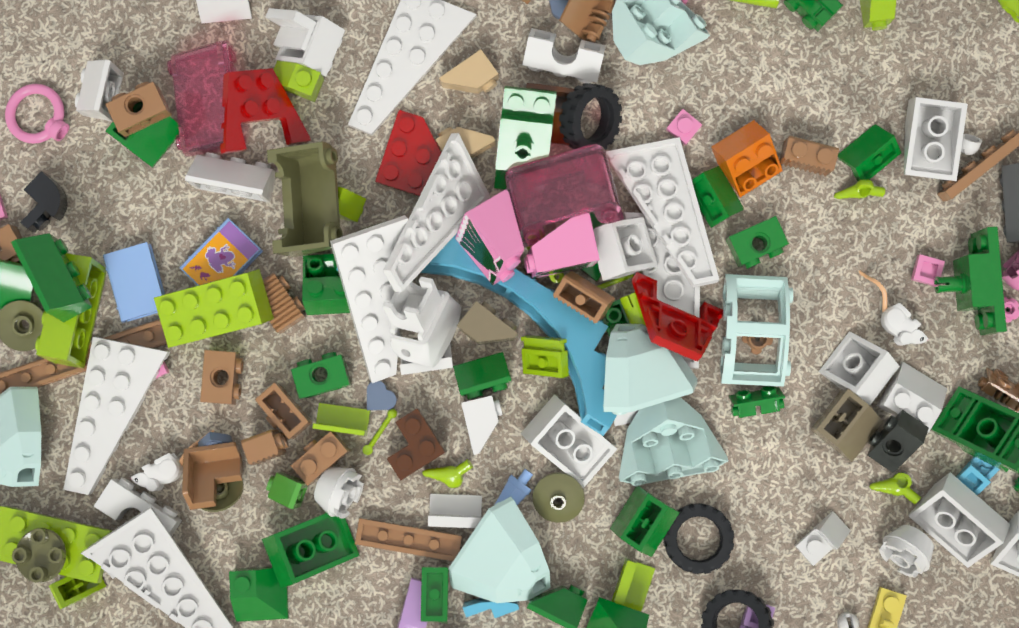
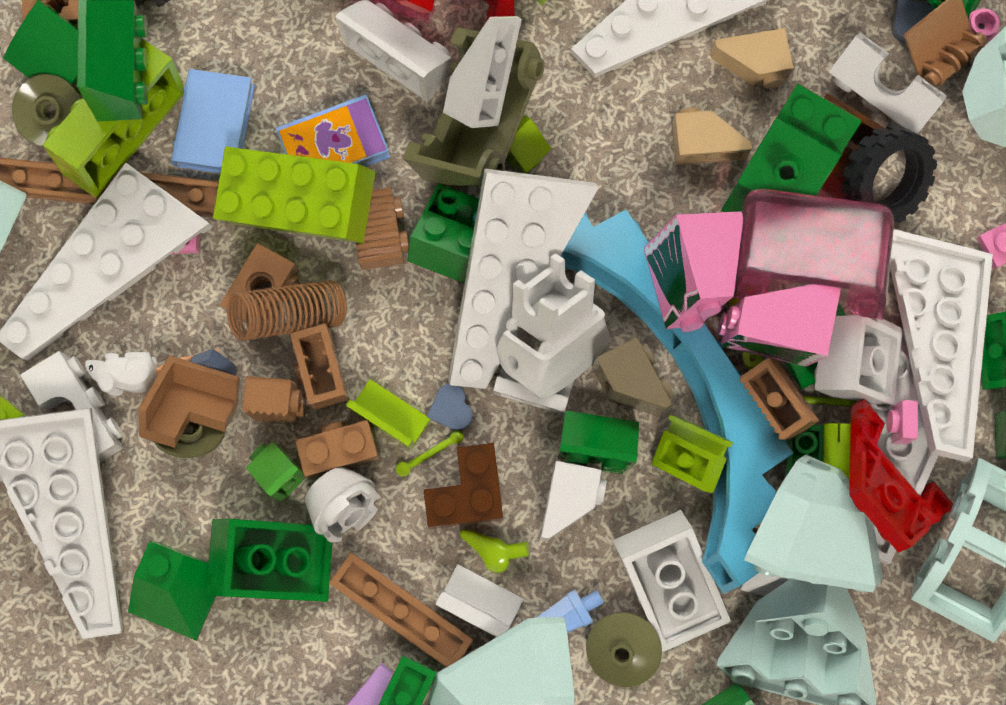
camera: 25 degrees right, 5 degrees down
green brick [291,352,352,400] -> none
red plate [375,110,441,197] -> none
white wing [383,133,490,292] -> none
green hinge [728,386,785,418] -> none
medium nougat plate [742,336,773,355] -> none
none -> medium nougat piece [227,280,347,341]
none -> white slope [443,16,522,128]
none -> bright pink plate [886,400,918,445]

